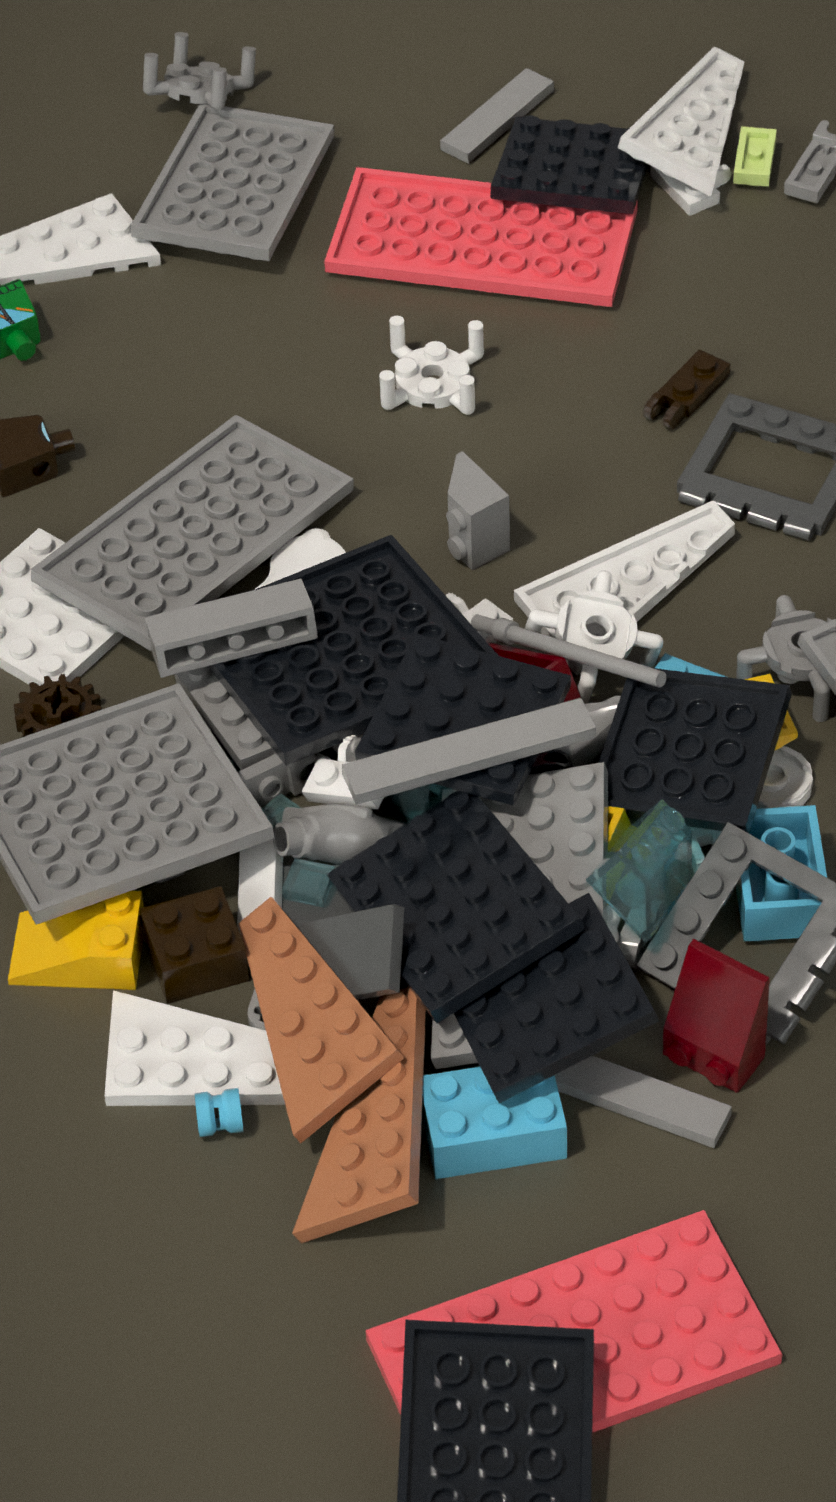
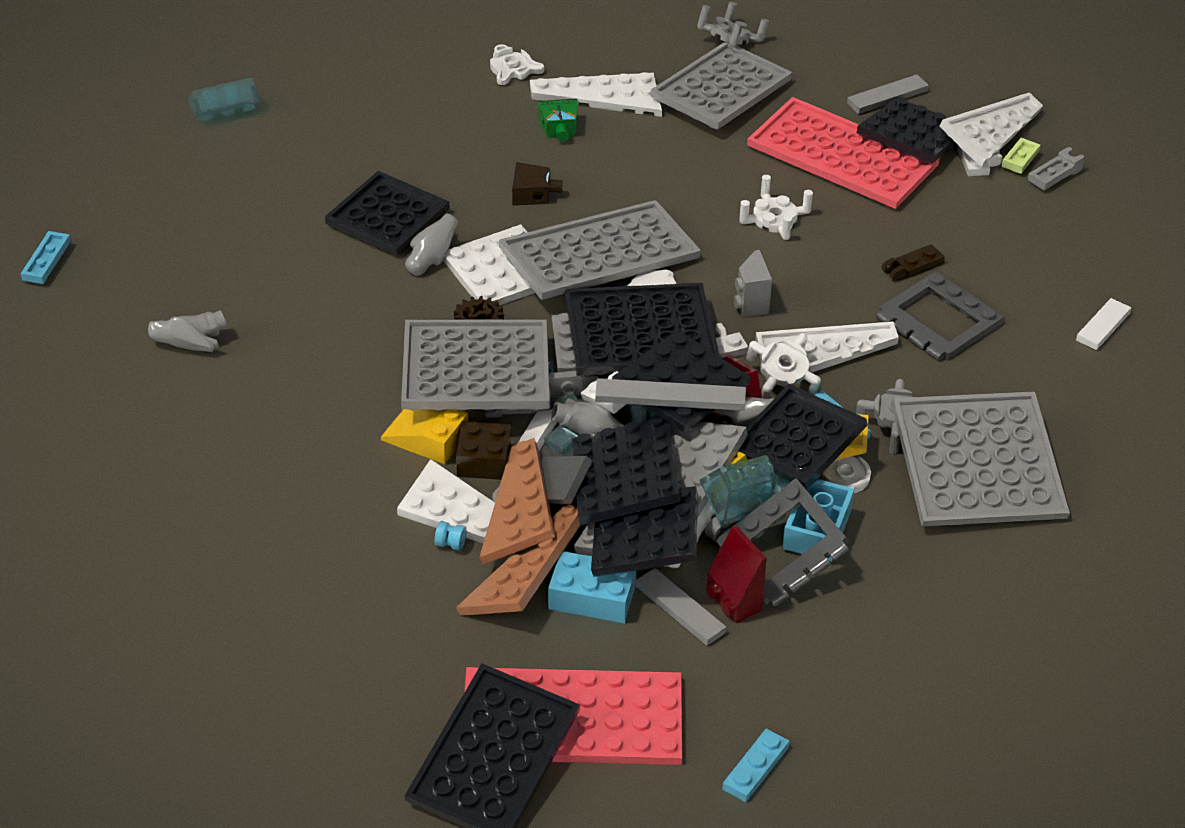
camera: 20 degrees right, 5 degrees down
light grey brick [145,578,318,678] -> none
light grey bar [471,614,666,688] -> none

